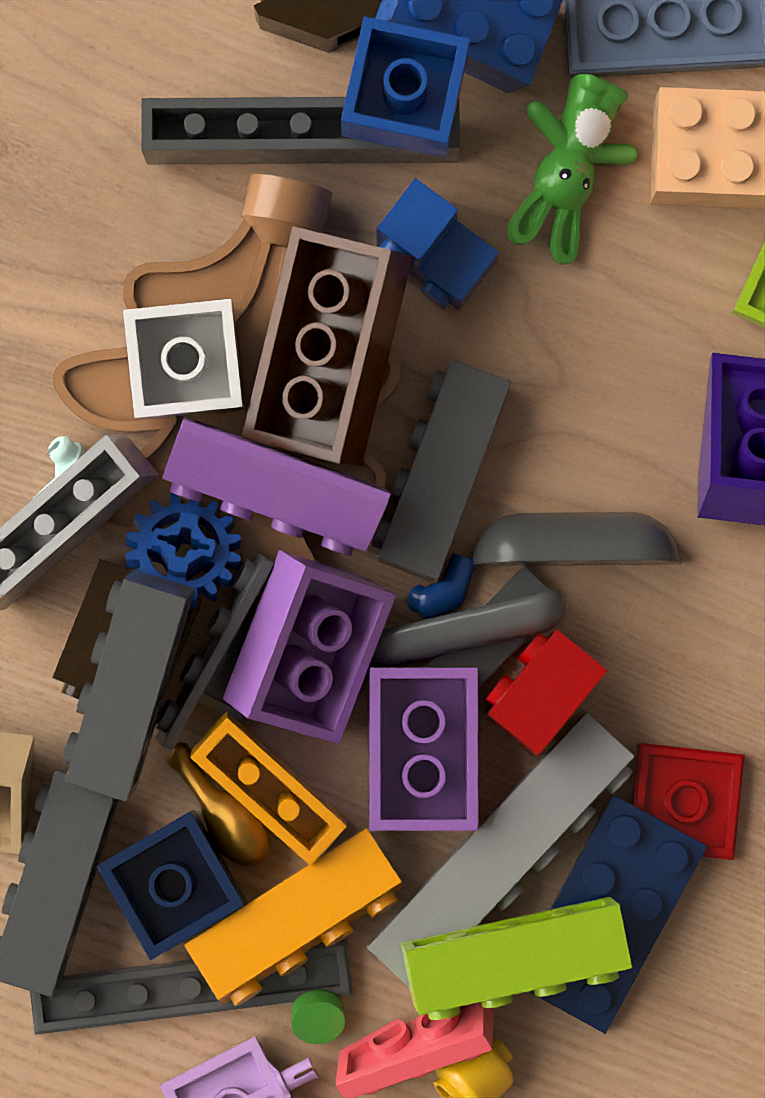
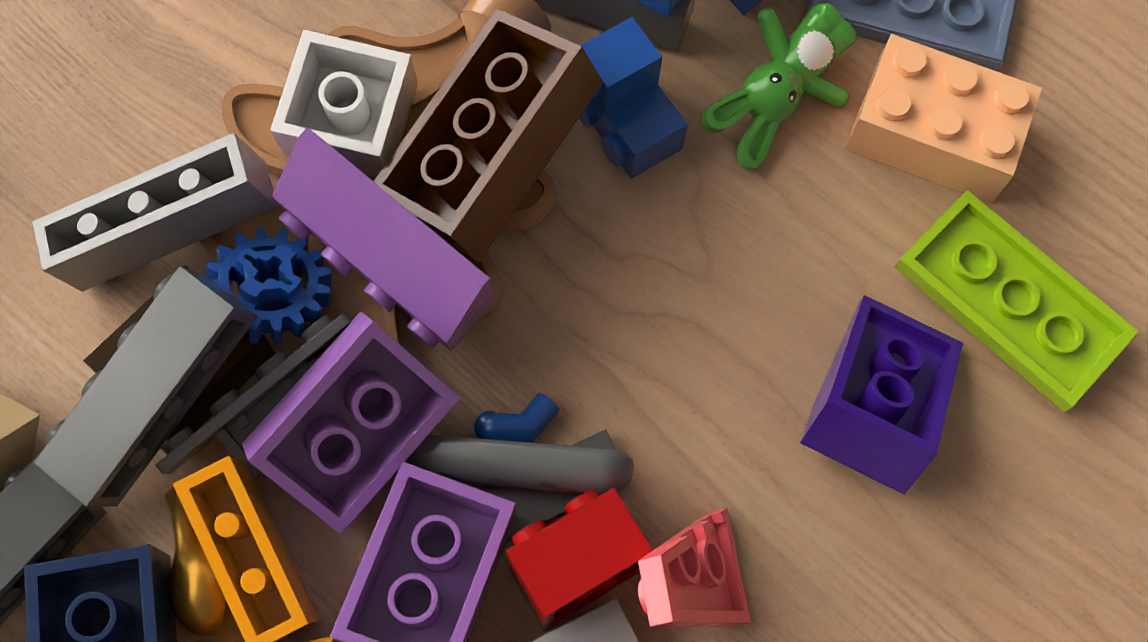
camera: 15 degrees right, 15 degrees down
dark grey brick [372,360,511,583] -> none
dark grey brick [471,512,681,566] -> none
none -> coral wing [638,507,751,627]

